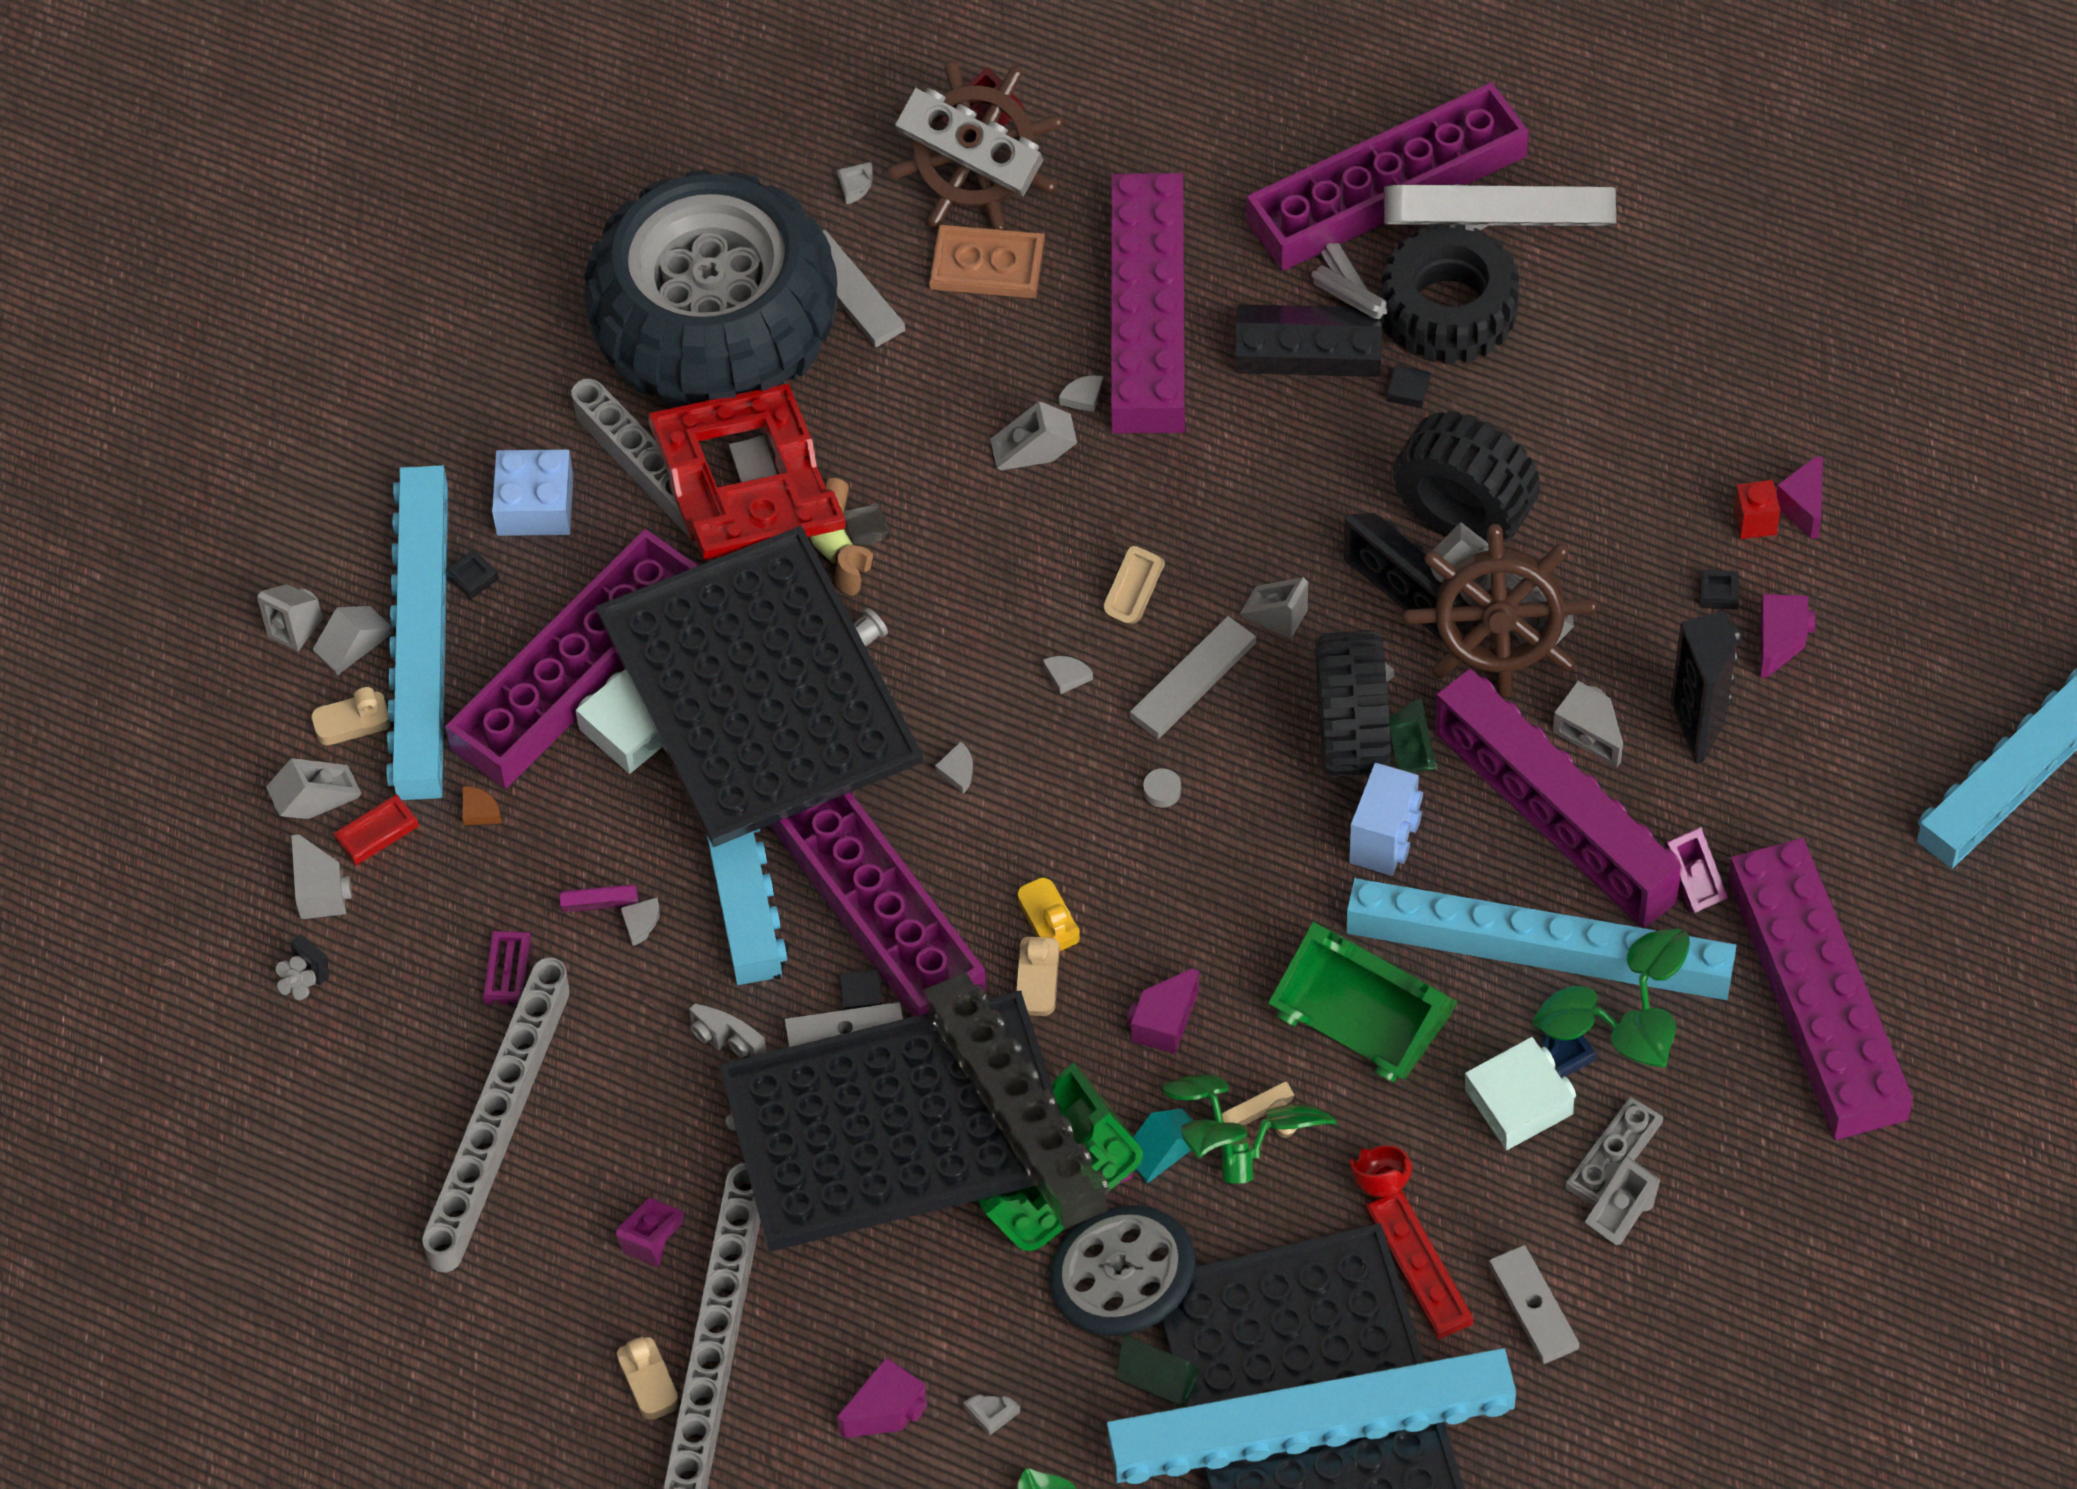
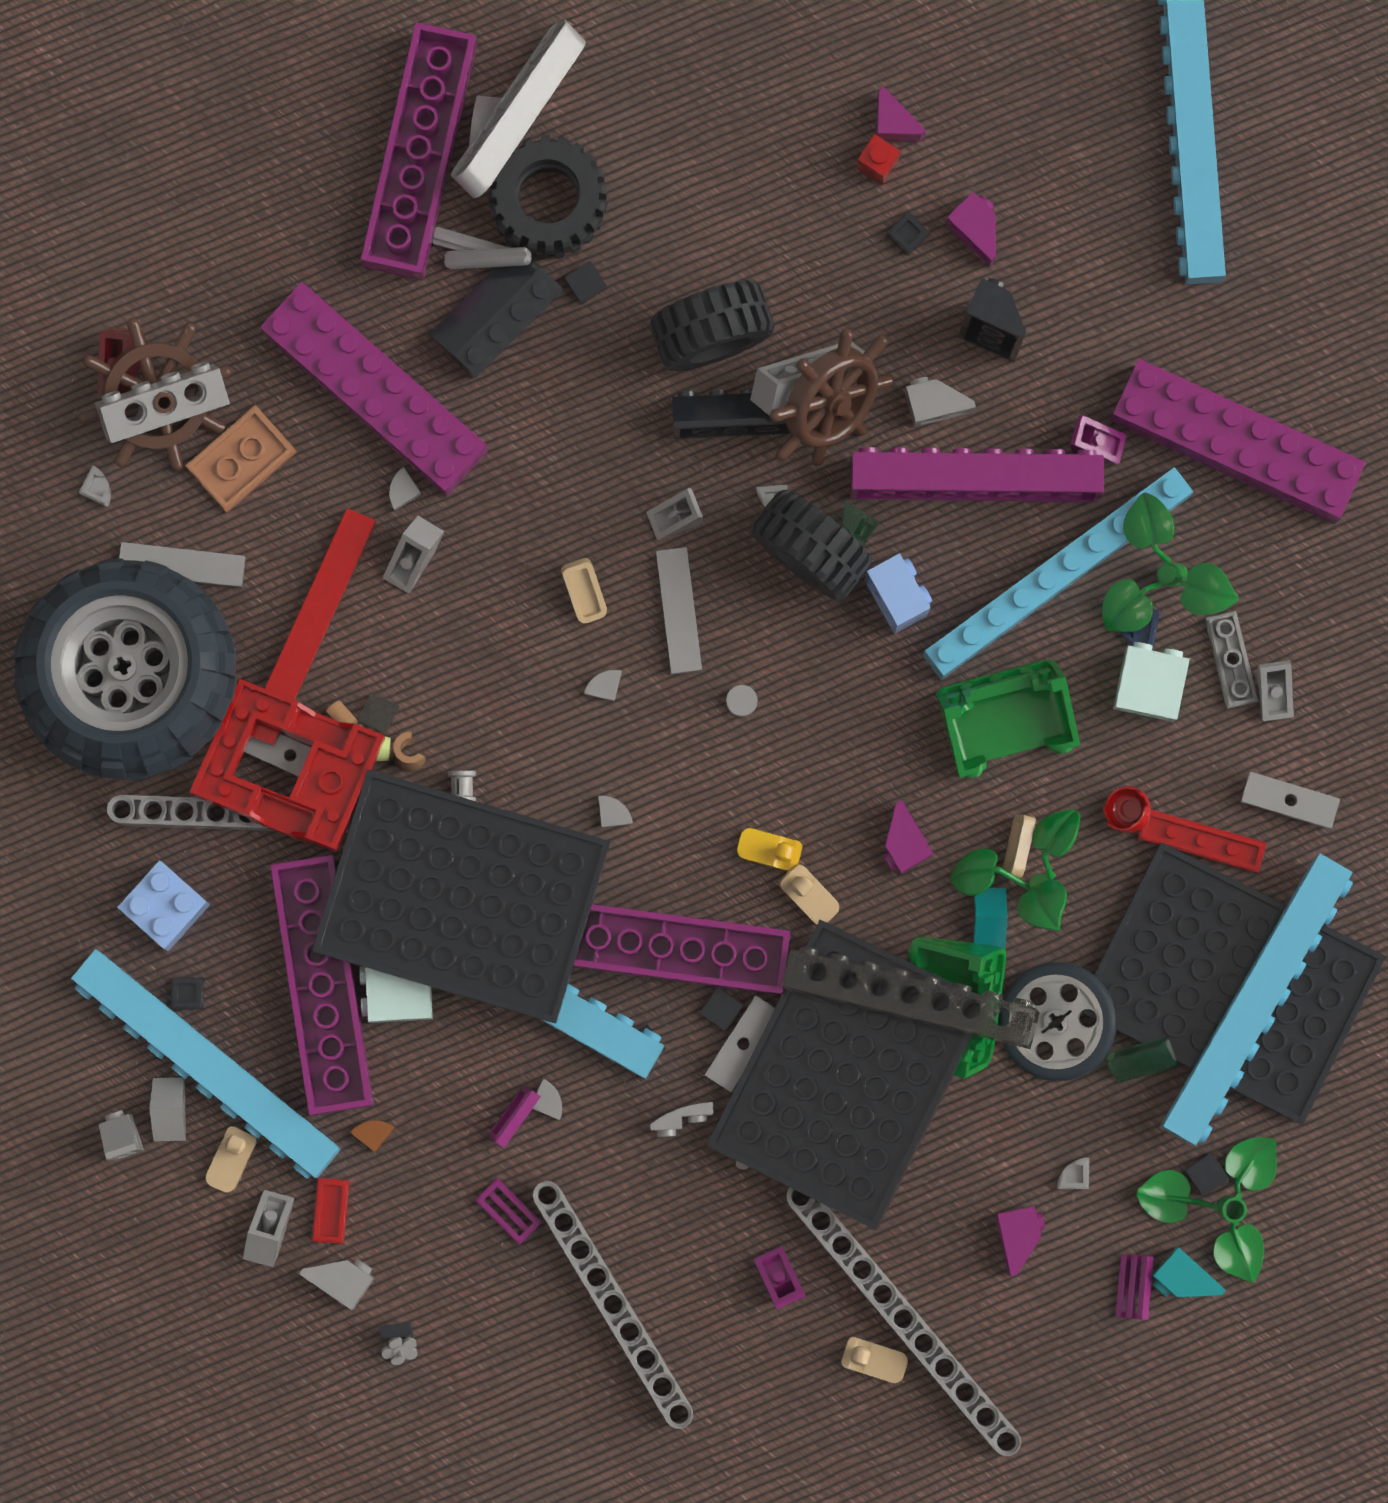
camera: 55 degrees left, 25 degrees up
none -> red tile [251,508,376,746]

